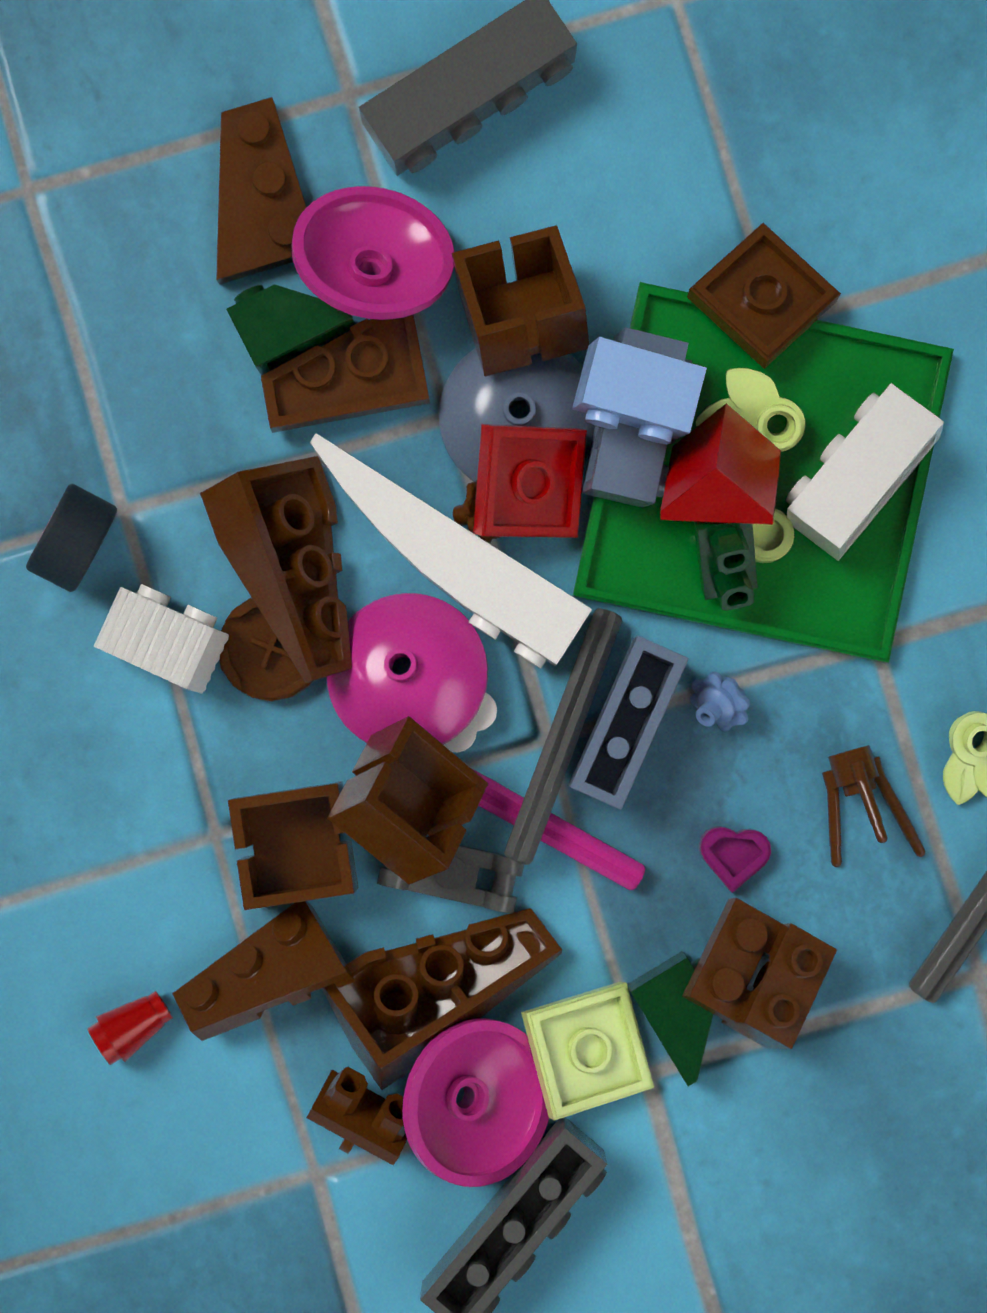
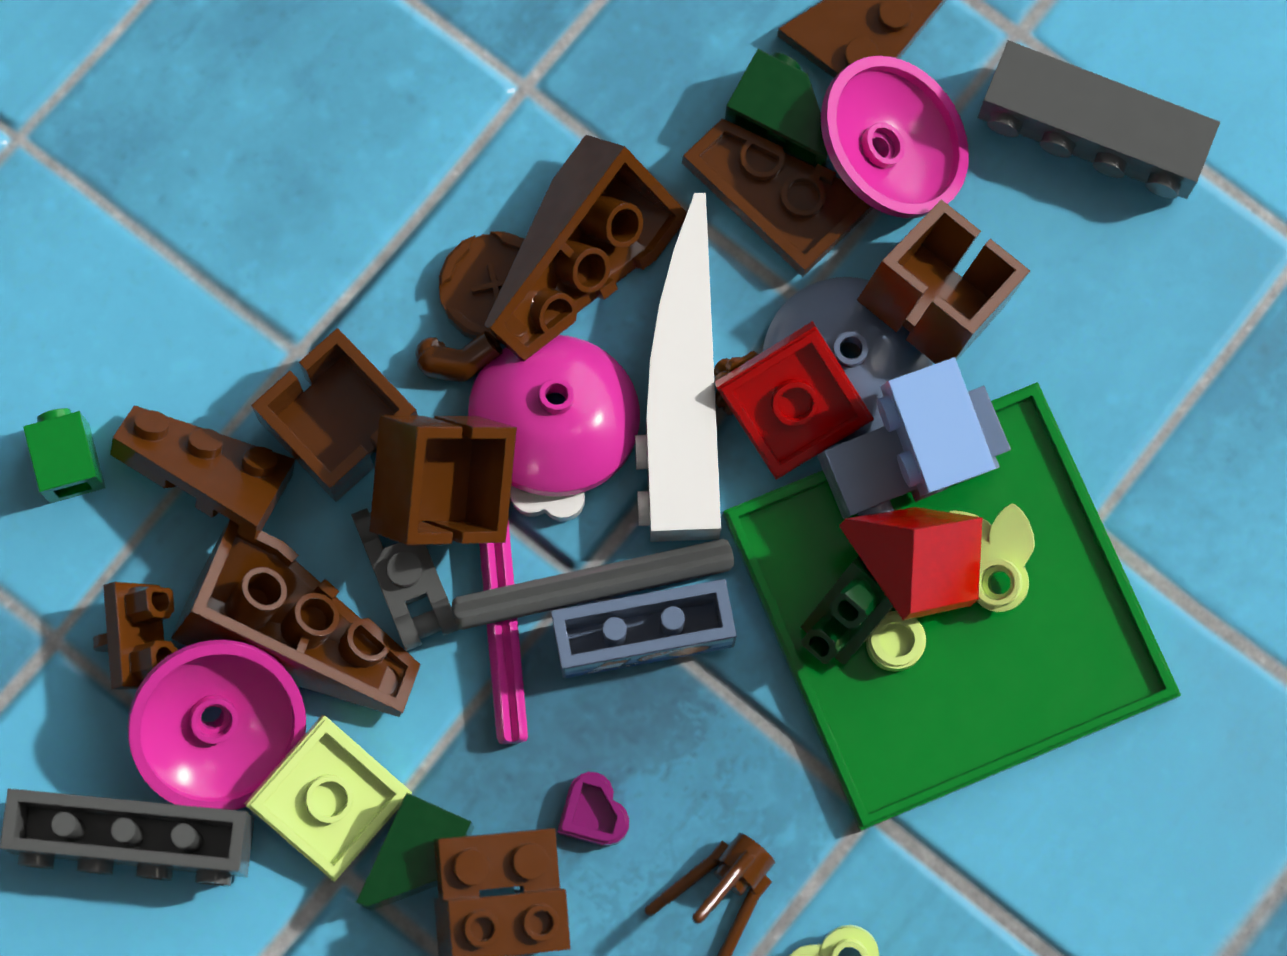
camera: 55 degrees right, 10 degrees down
black wheel [26,484,117,592] -> none
red cone [87,991,173,1065] -> none
white brick [94,584,229,694] -> none
reddish brown tile [687,223,841,369] -> none
medium blue plant [690,671,750,732] -> none
white brick [786,383,944,561] -> none
none -> green brick [23,408,106,503]
none -> reddish brown arm [415,331,503,382]

